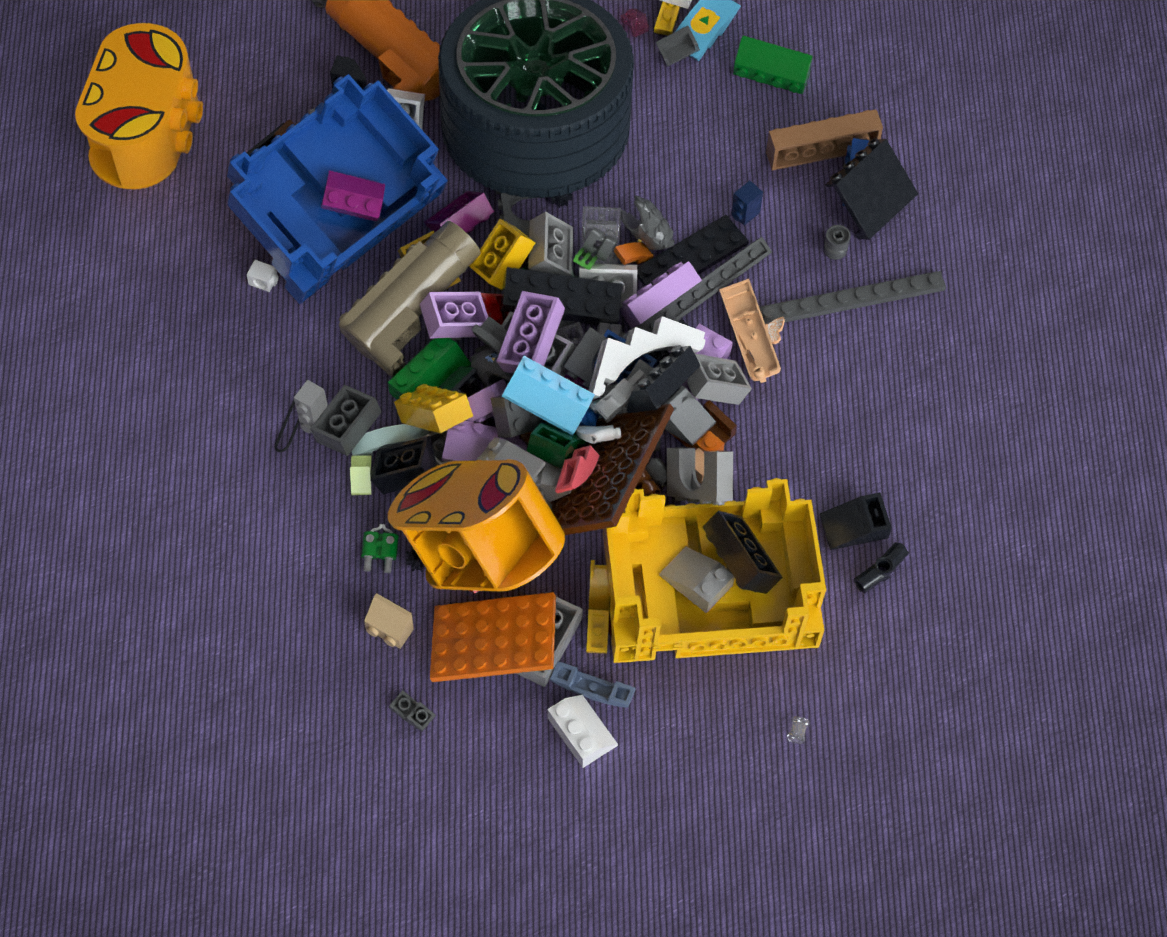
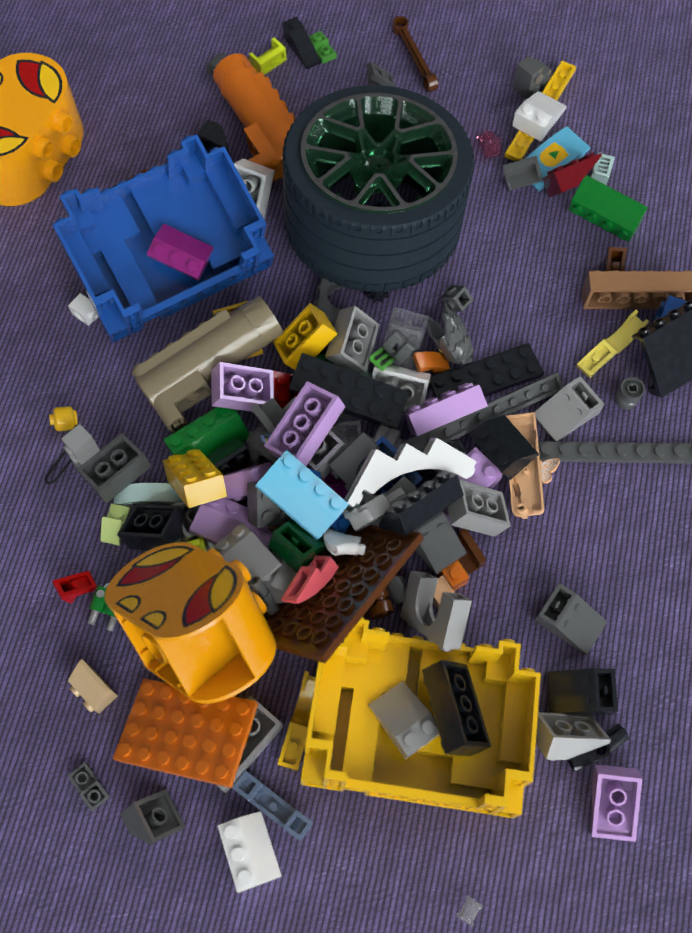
camera: 15 degrees right, 5 degrees up
magenta slope [424,191,494,233] -> none
dark blue brick [731,180,763,226] -> none
none -> yellow head [49,406,78,431]
none -> red slope [52,570,97,604]
none -> dark grey slope [120,789,186,845]
none -> dark grey brick [441,285,473,312]
none -> black slope [469,415,539,480]
none -> dark grey slope [534,583,607,655]
none -> light grey slope [535,376,604,442]
none -> light grey slope [536,712,611,761]
none -> dark red slope [542,152,602,198]
none -> light yellow piece [576,310,649,379]
none -> light aqua slope [591,153,615,185]
none -> lavender slope [591,764,643,842]
none -> reddish brown slope [603,247,627,271]

